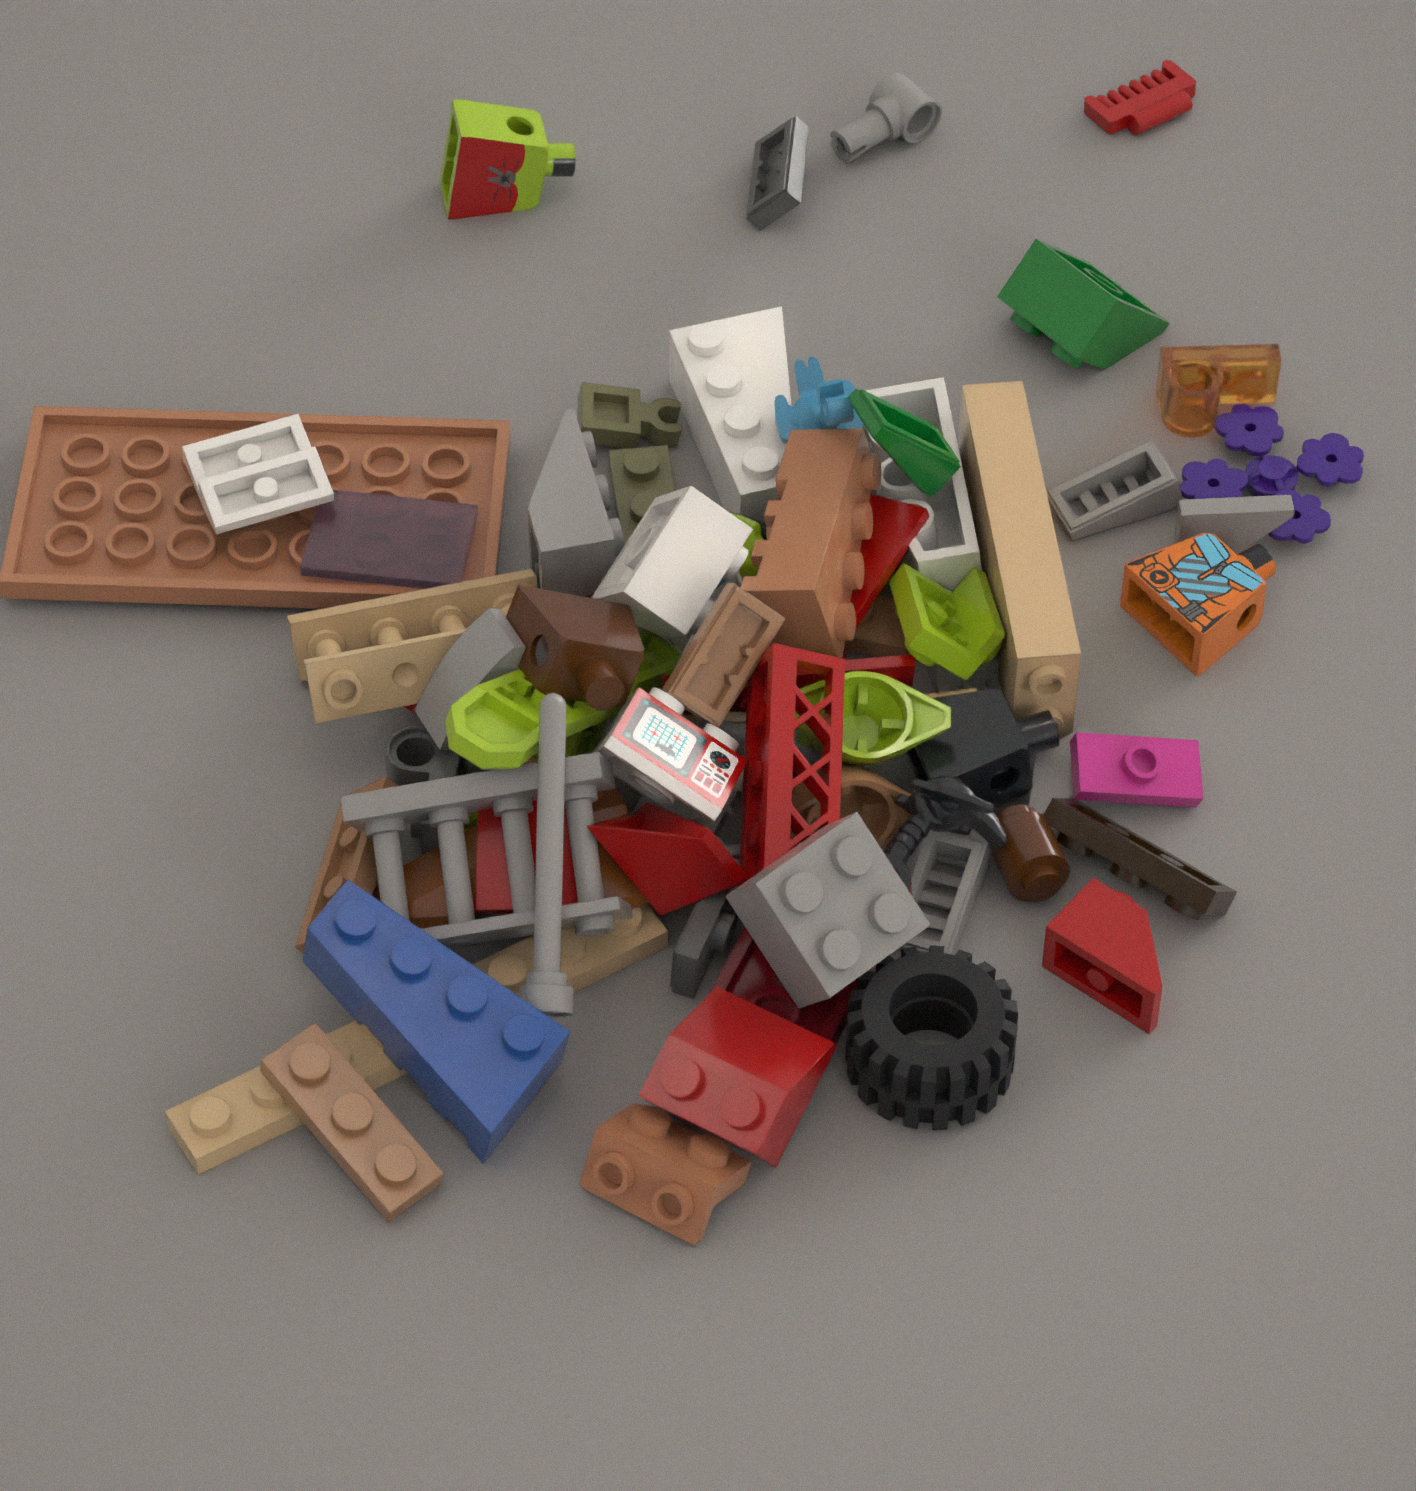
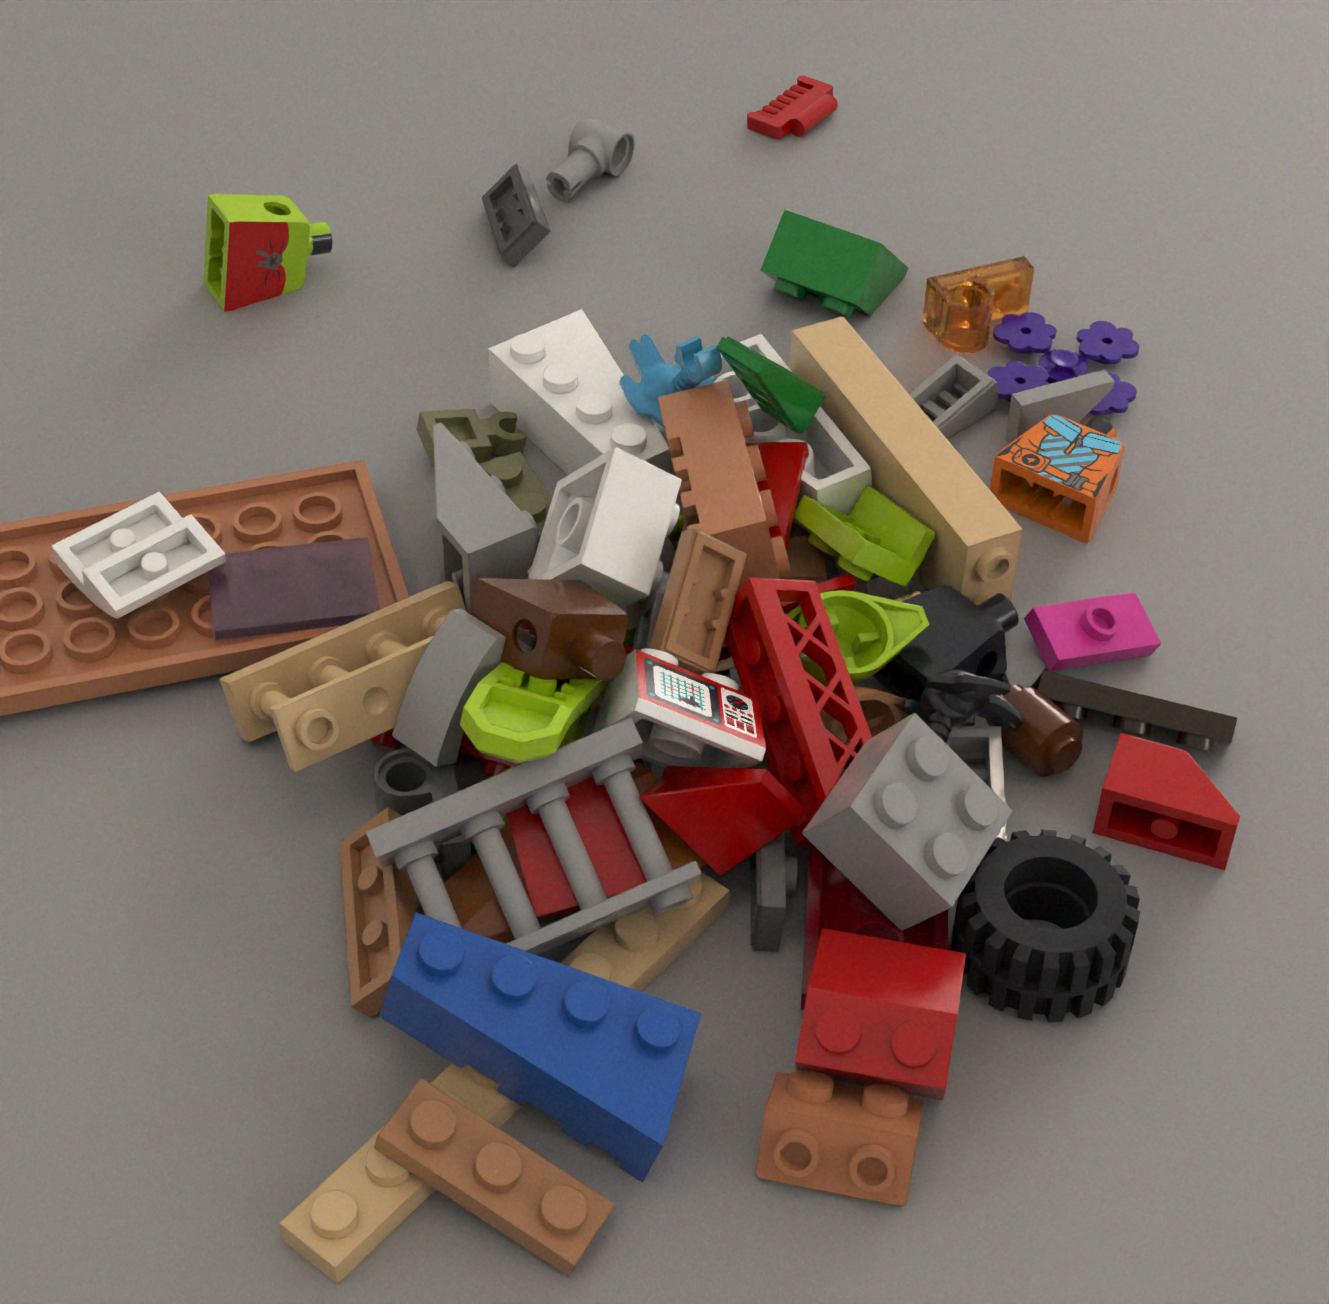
camera: 20 degrees left, 5 degrees down
light grey piece [519,693,573,1017] -> none

